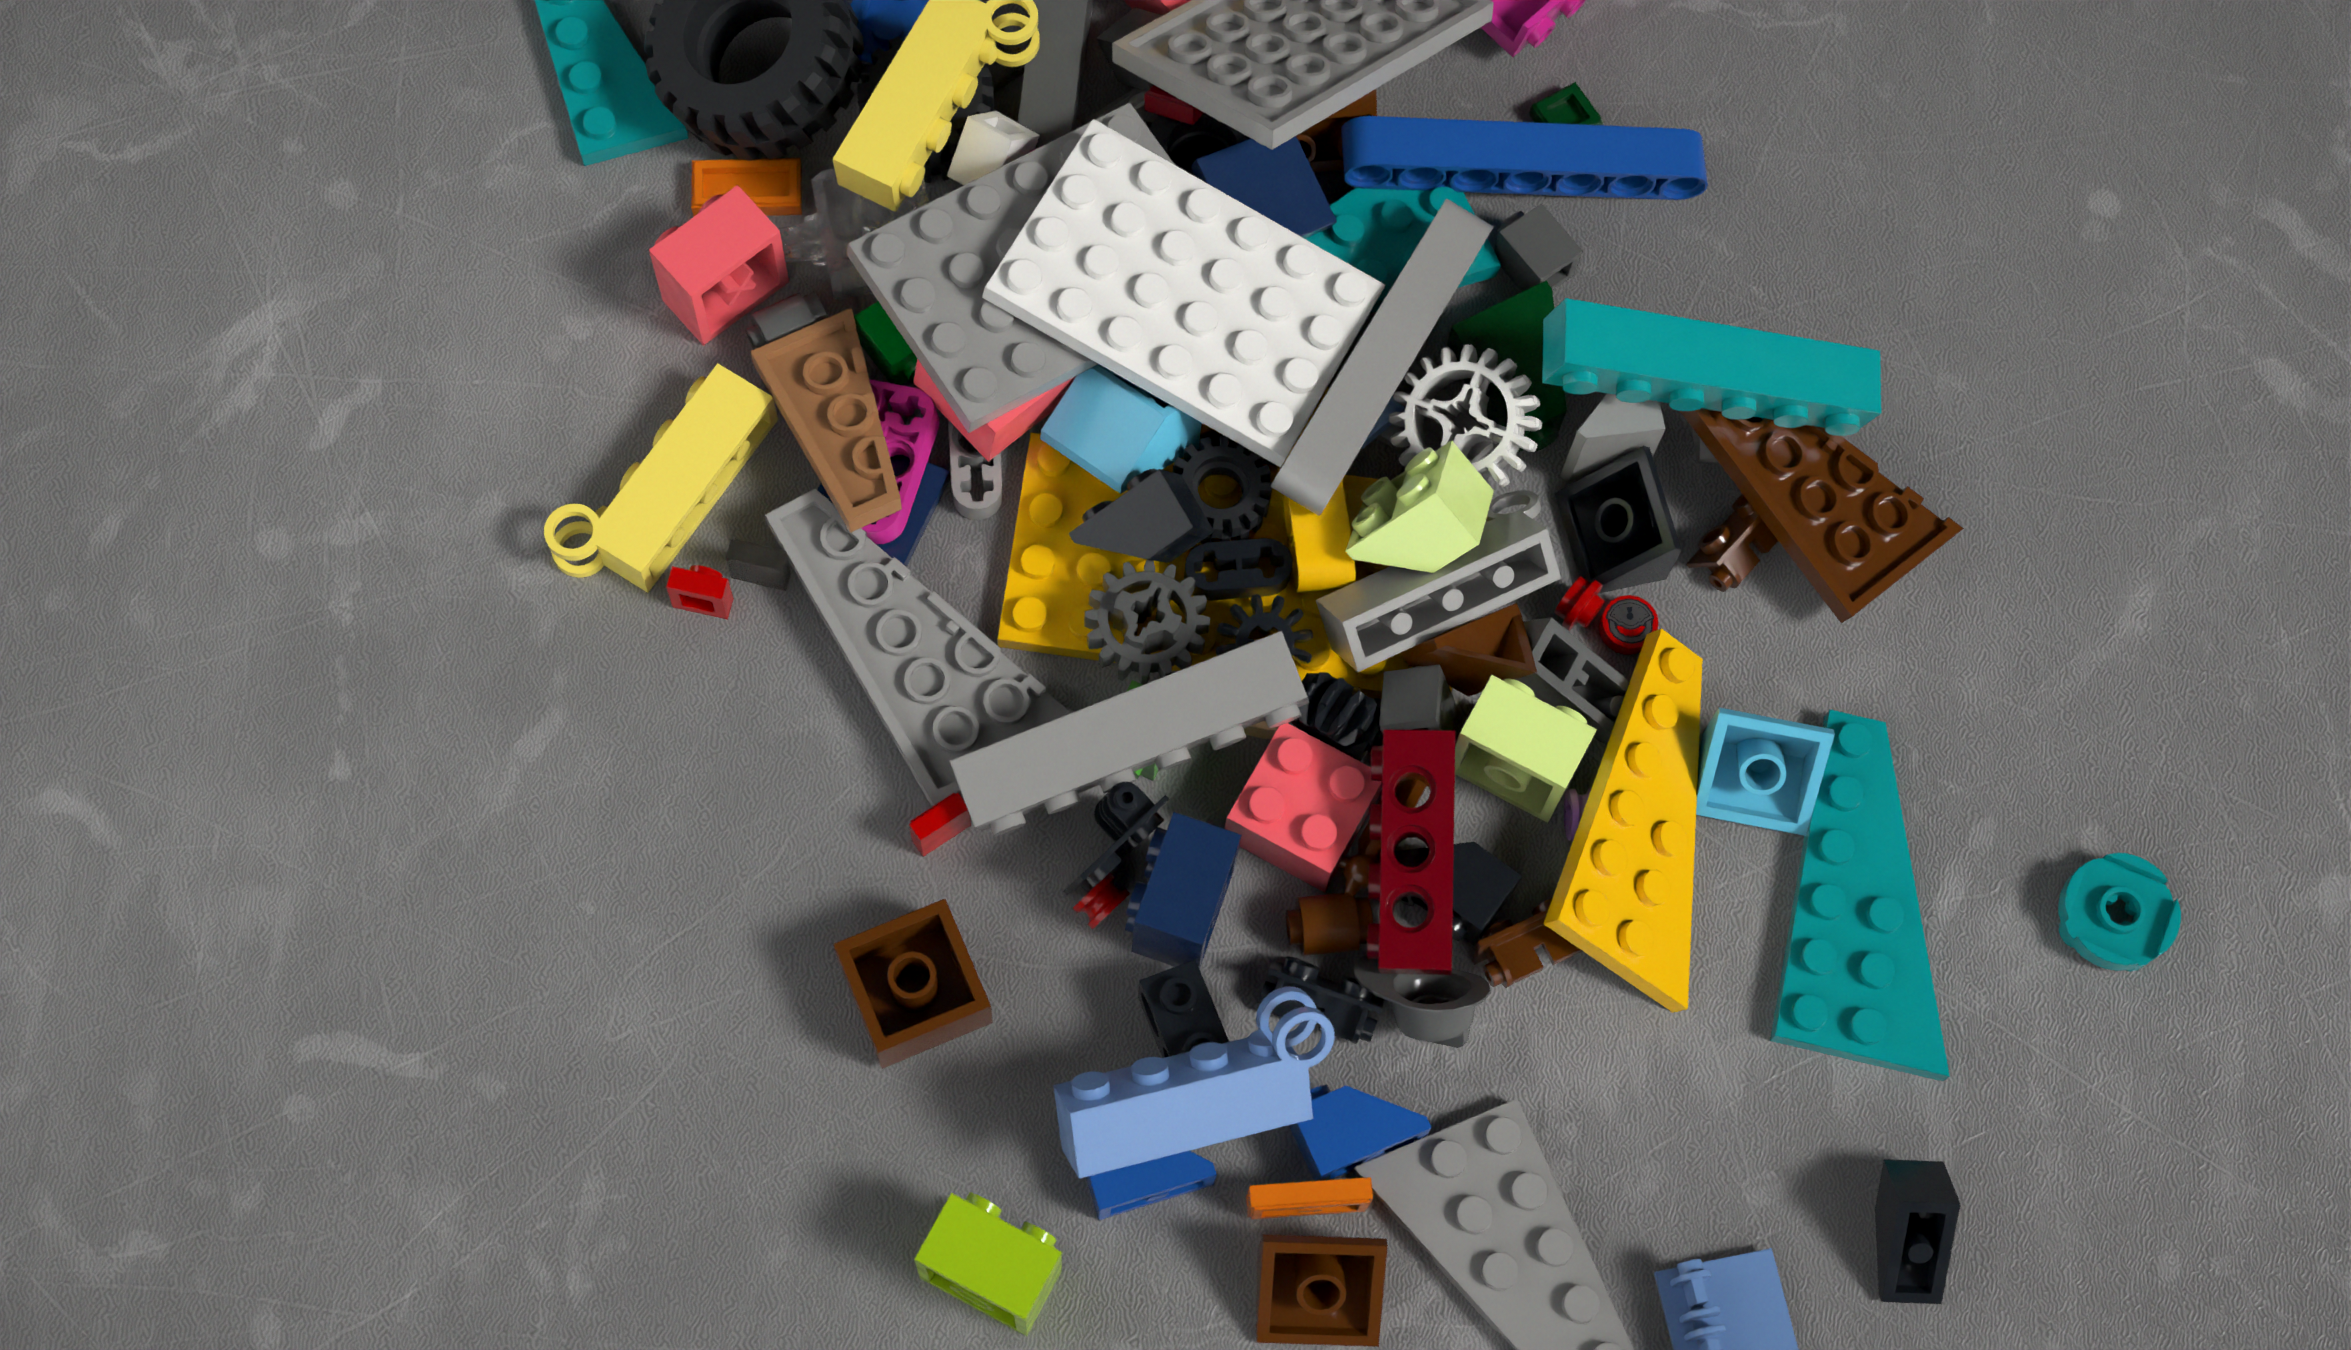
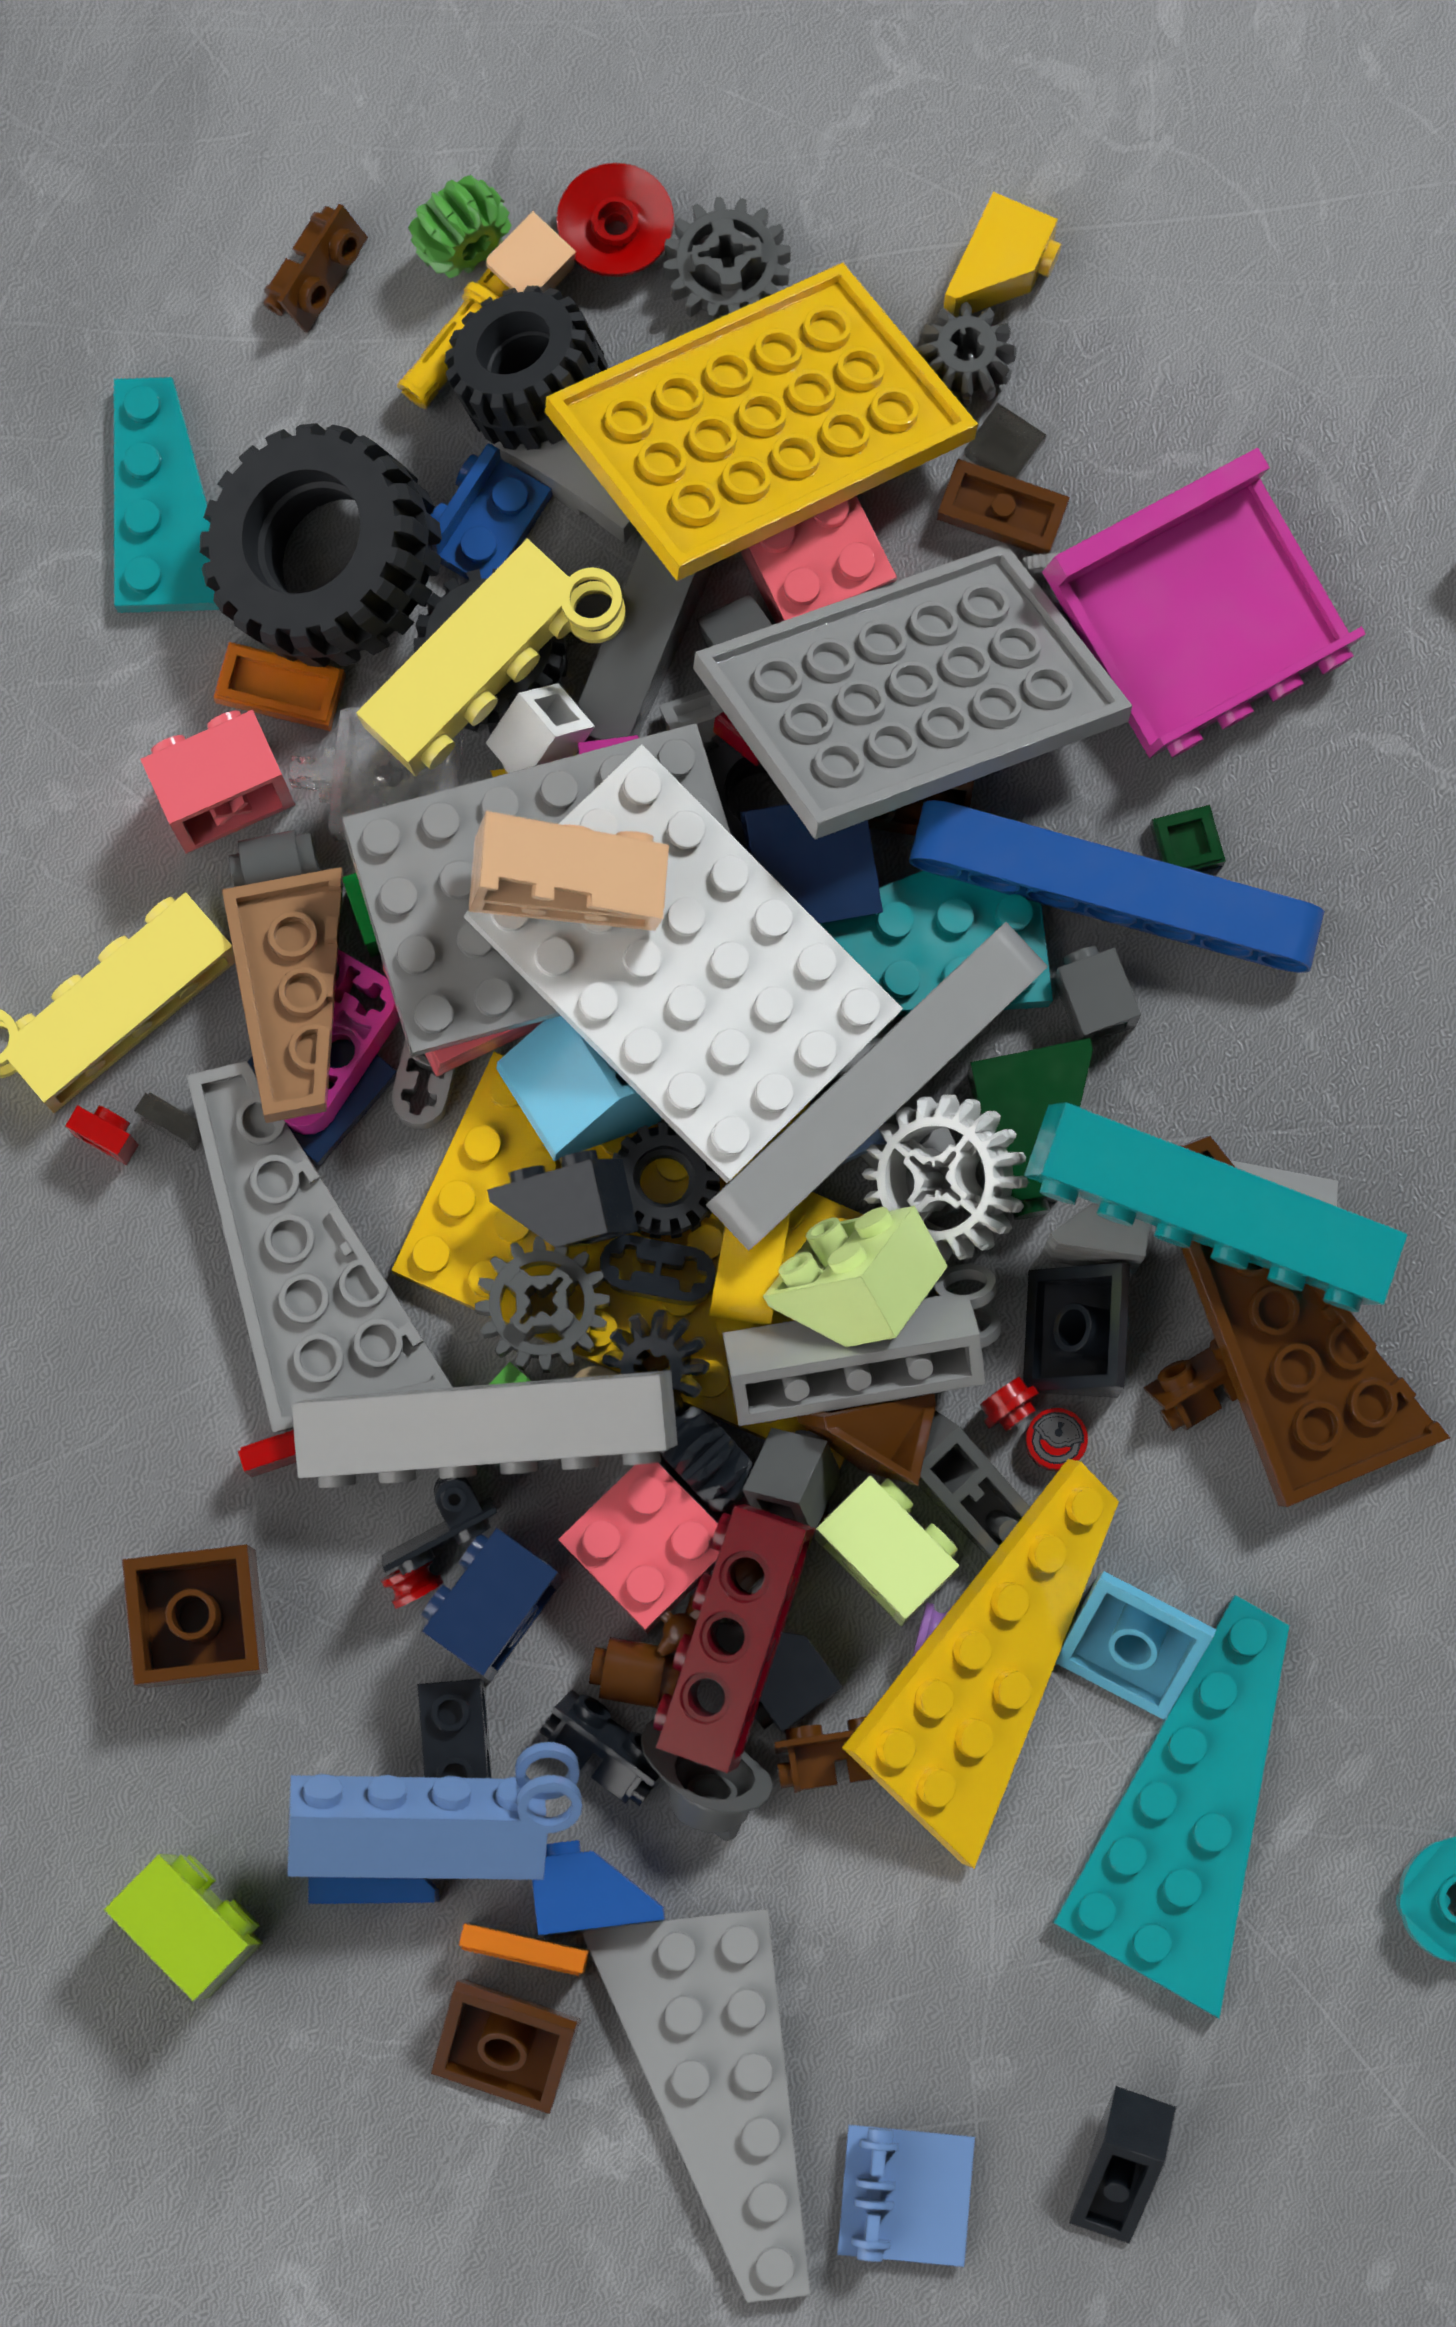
camera: 25 degrees right, 10 degrees up
none -> light nougat wedge [469,811,669,931]

